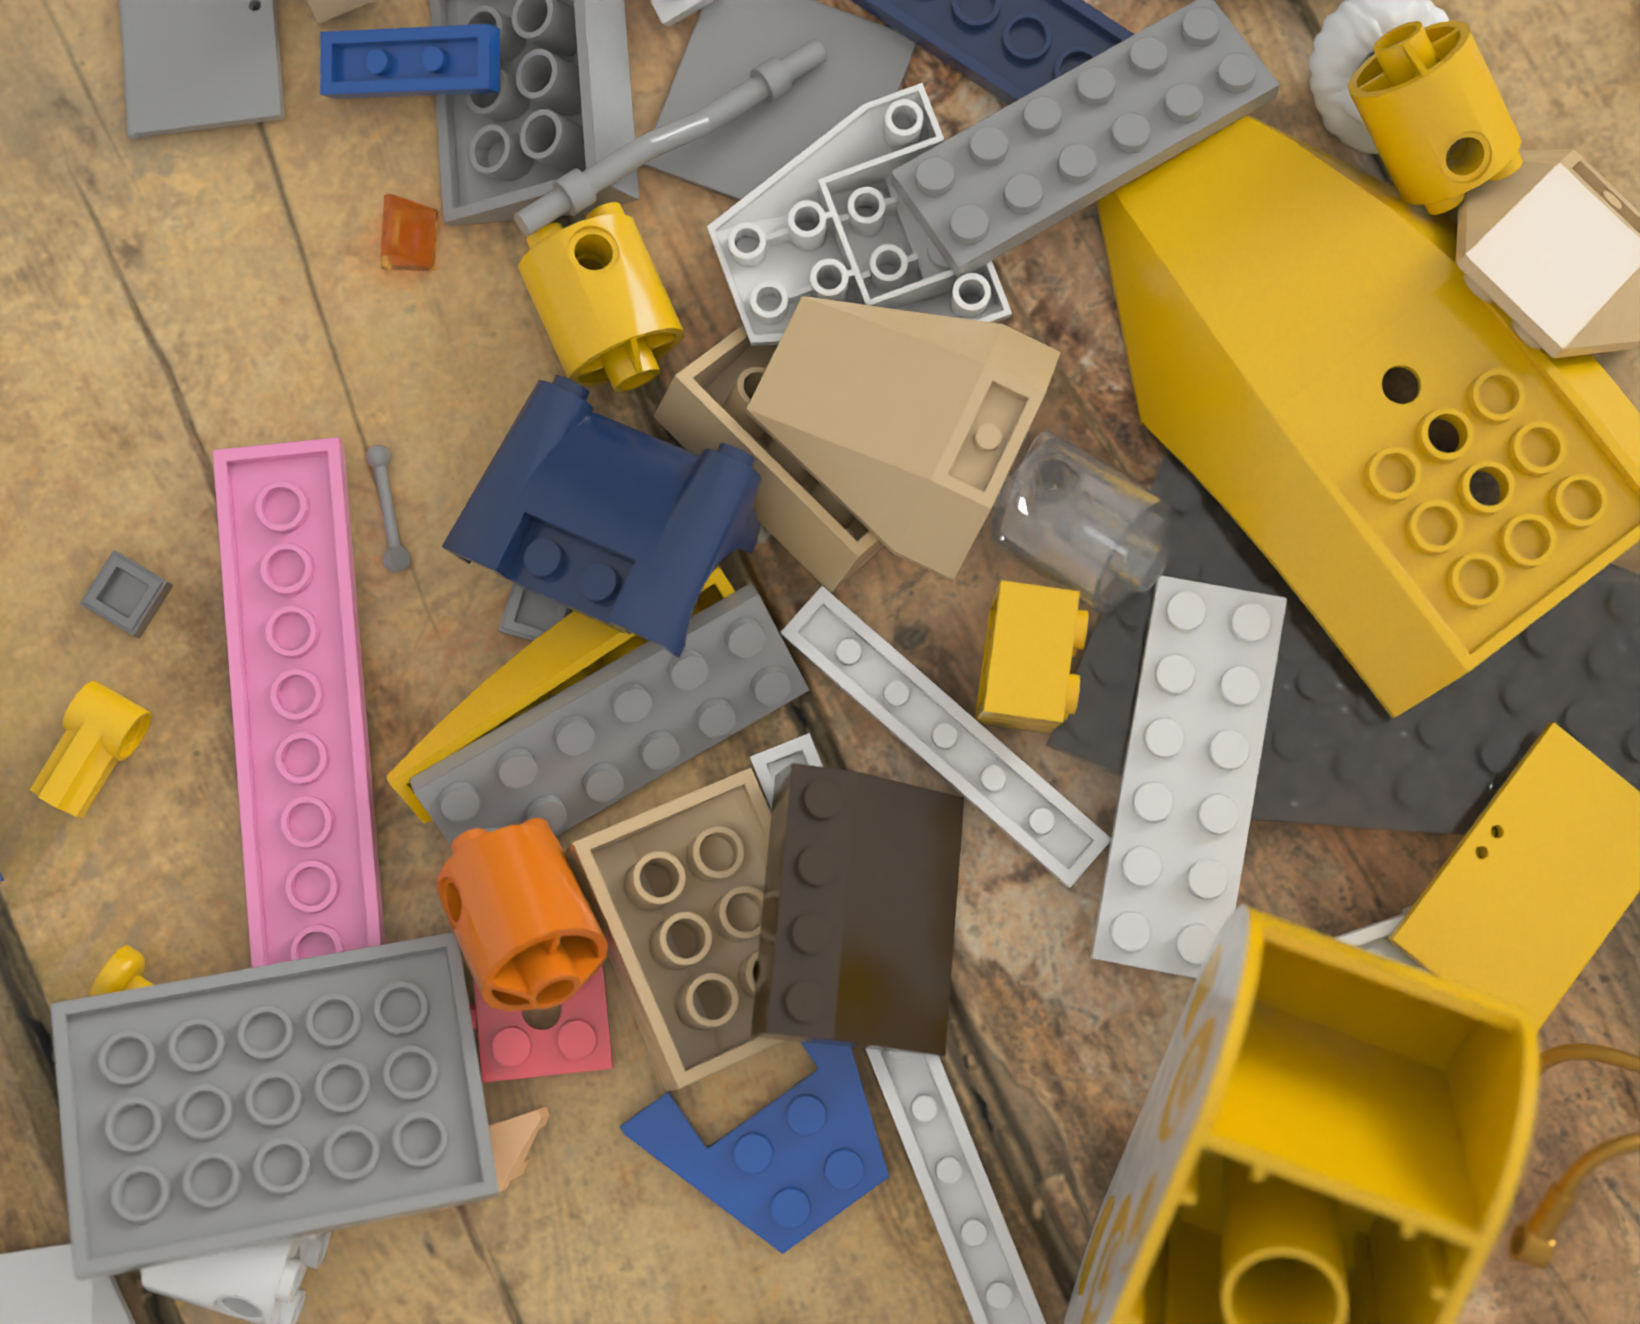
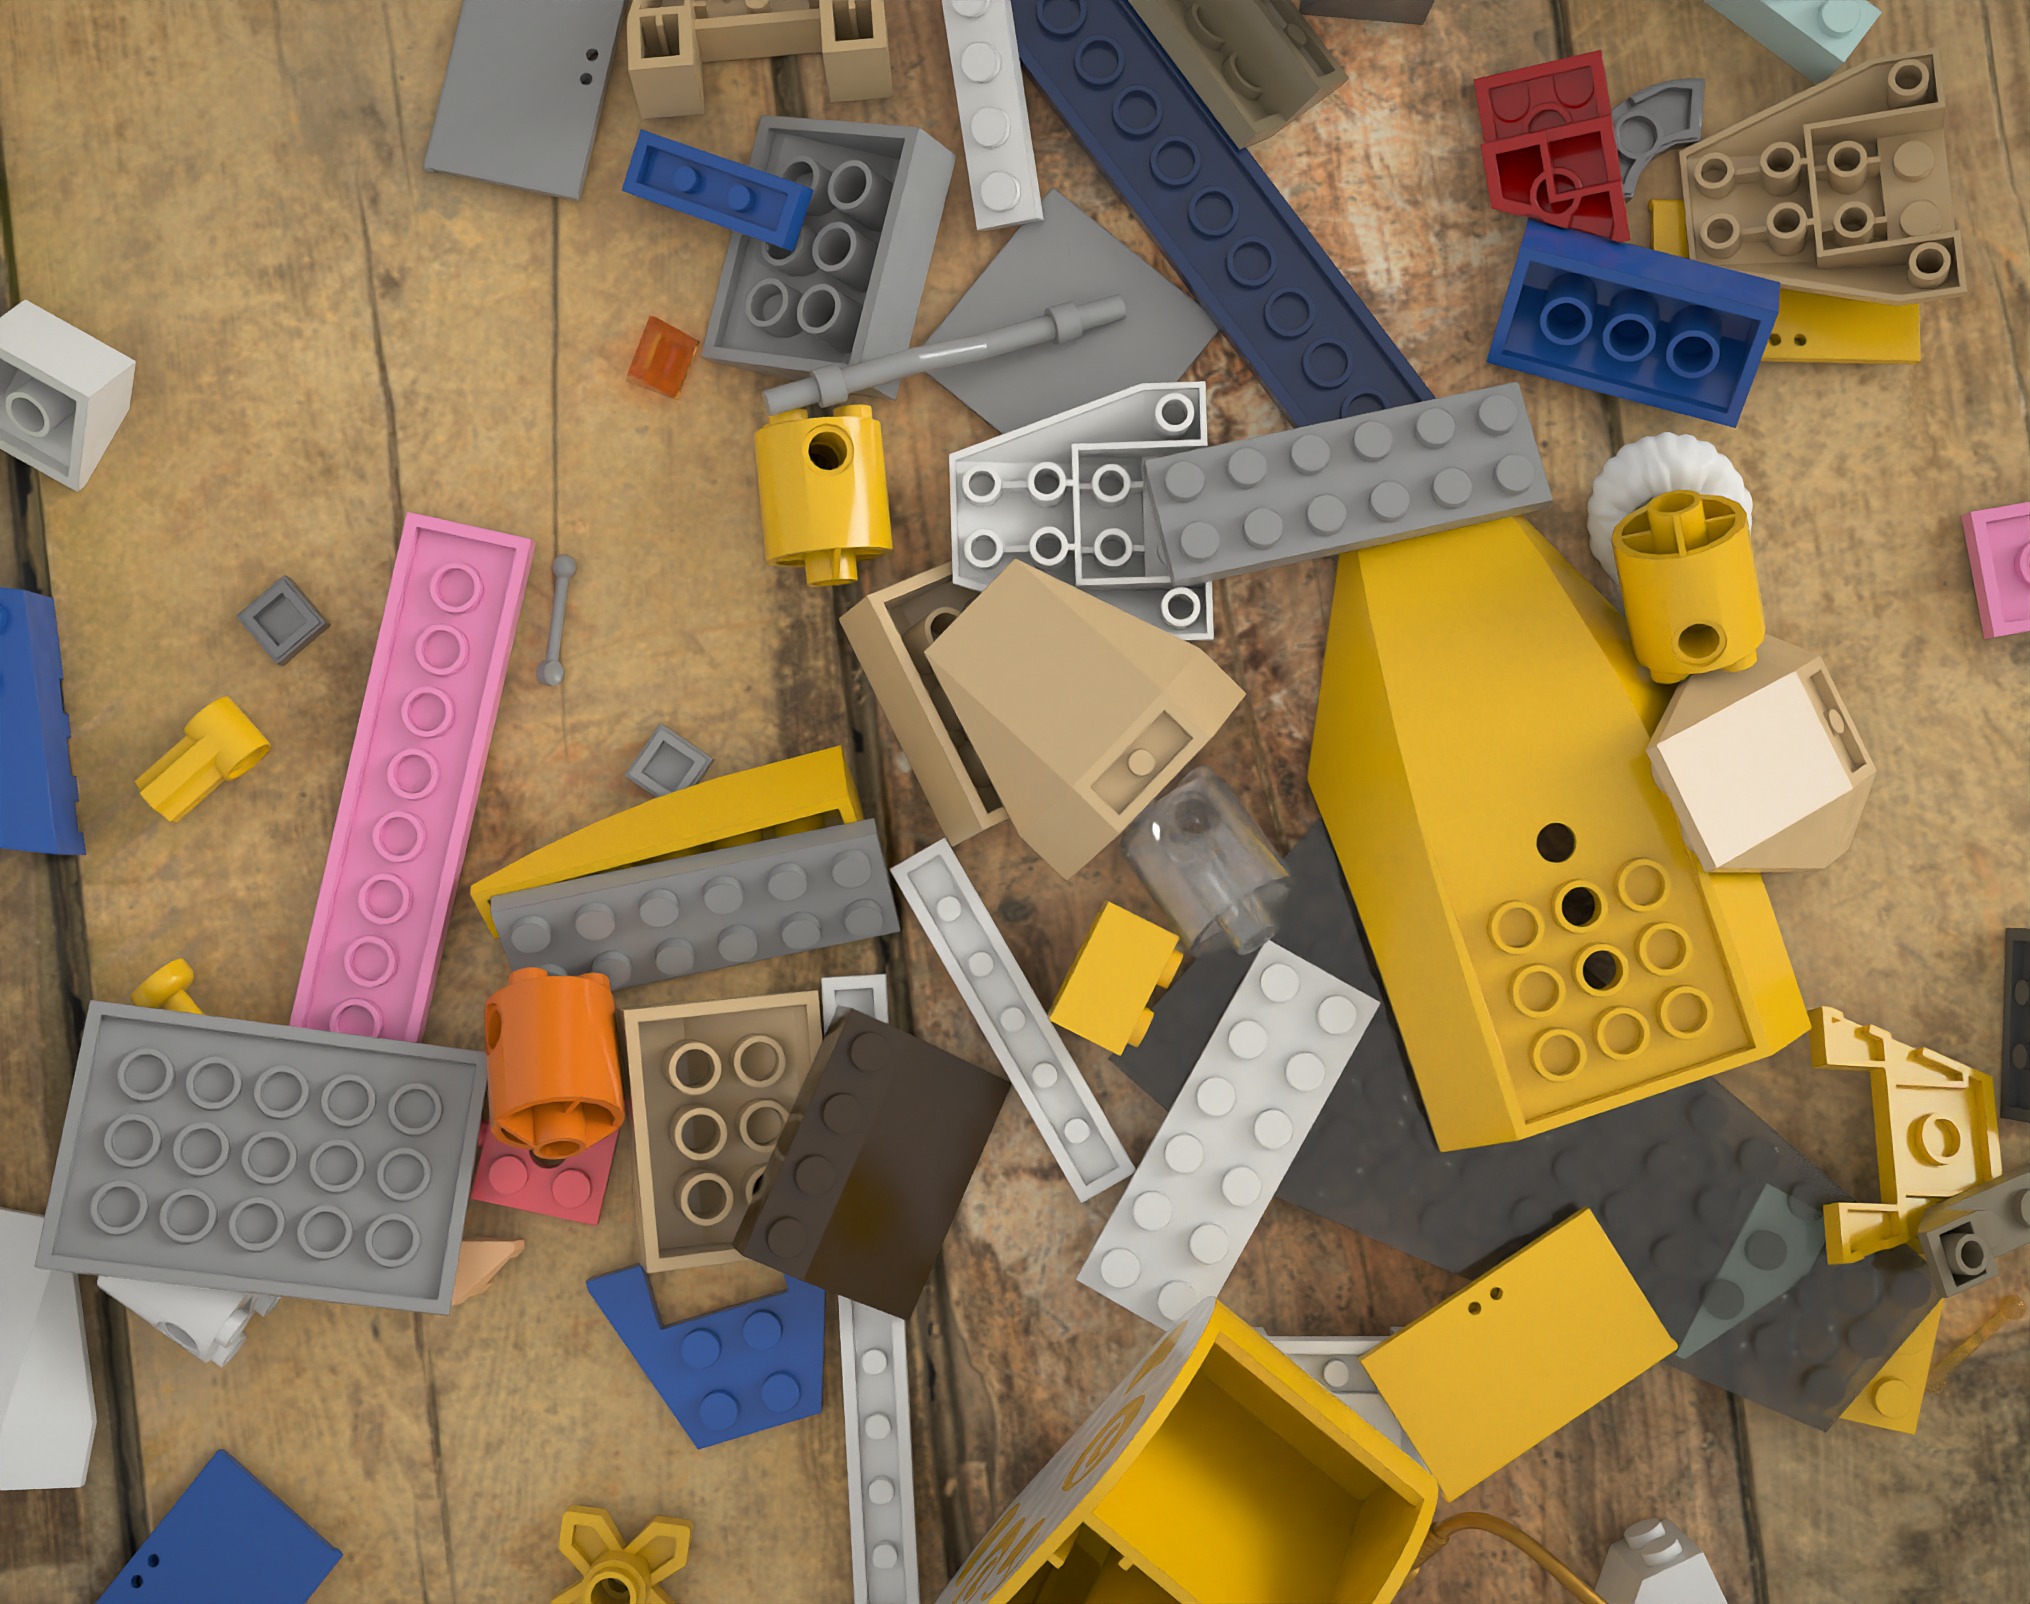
camera: 20 degrees right, 5 degrees up
dark blue piece [441,375,761,658] -> none

